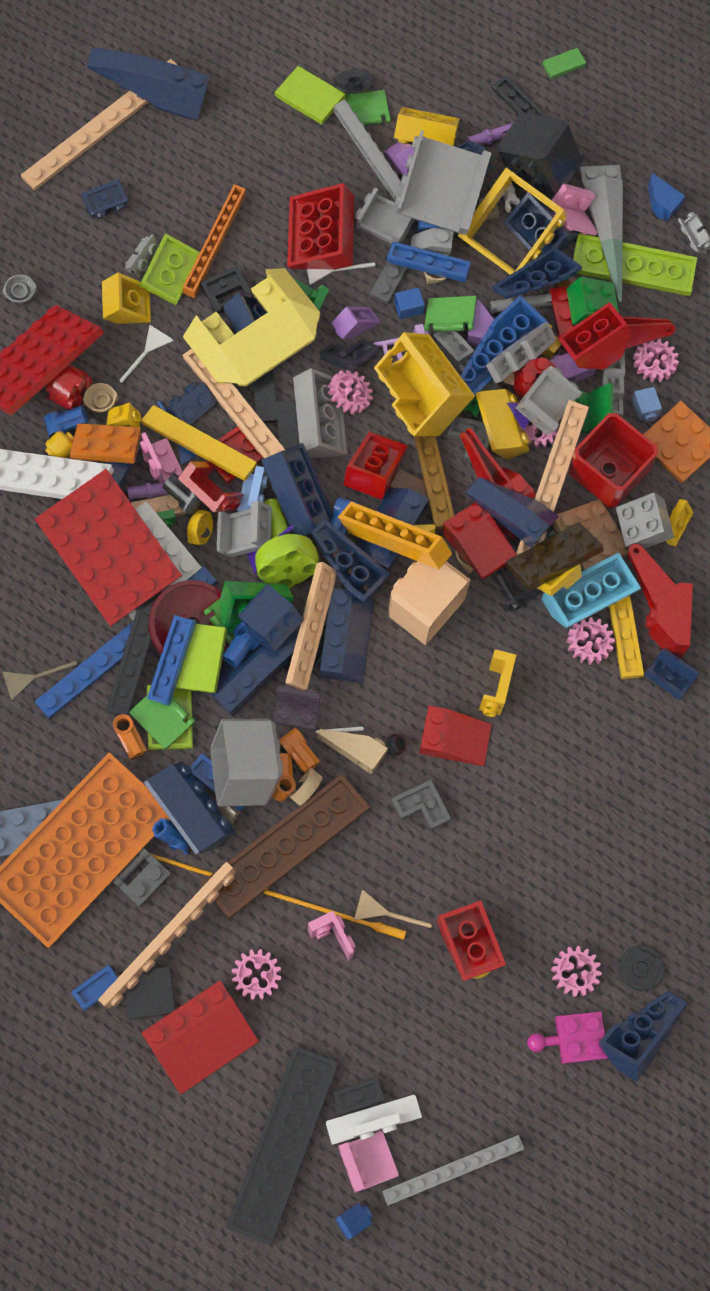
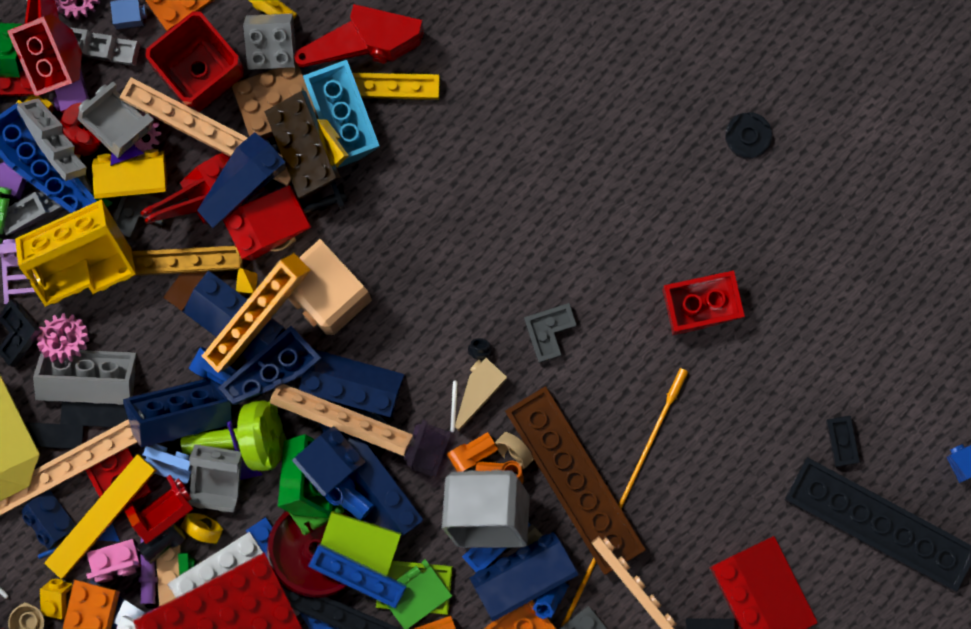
camera: 70 degrees left, 10 degrees up
bright pink gear [232,949,281,1001] -> none
bright pink bracket [307,911,356,961] -> none
white bracket [326,1095,422,1145] -> none
bright pink bracket [338,1131,398,1193] -> none
red slope [343,431,408,500] -> none
tan piece [354,890,432,928] -> none
light grey piece [382,1135,524,1206] -> none
red slope [419,706,492,766] -> none
yellow panel [479,649,516,717] -> none
dark pink plate [527,1012,608,1064] -> none
bright pink gear [551,946,602,997] -> none
bright pink gear [567,617,615,665] -> none
green bracket [574,383,614,434] -> none
dark blue wedge [599,991,688,1082] -> none
dark blue bracket [644,648,699,700] -> none

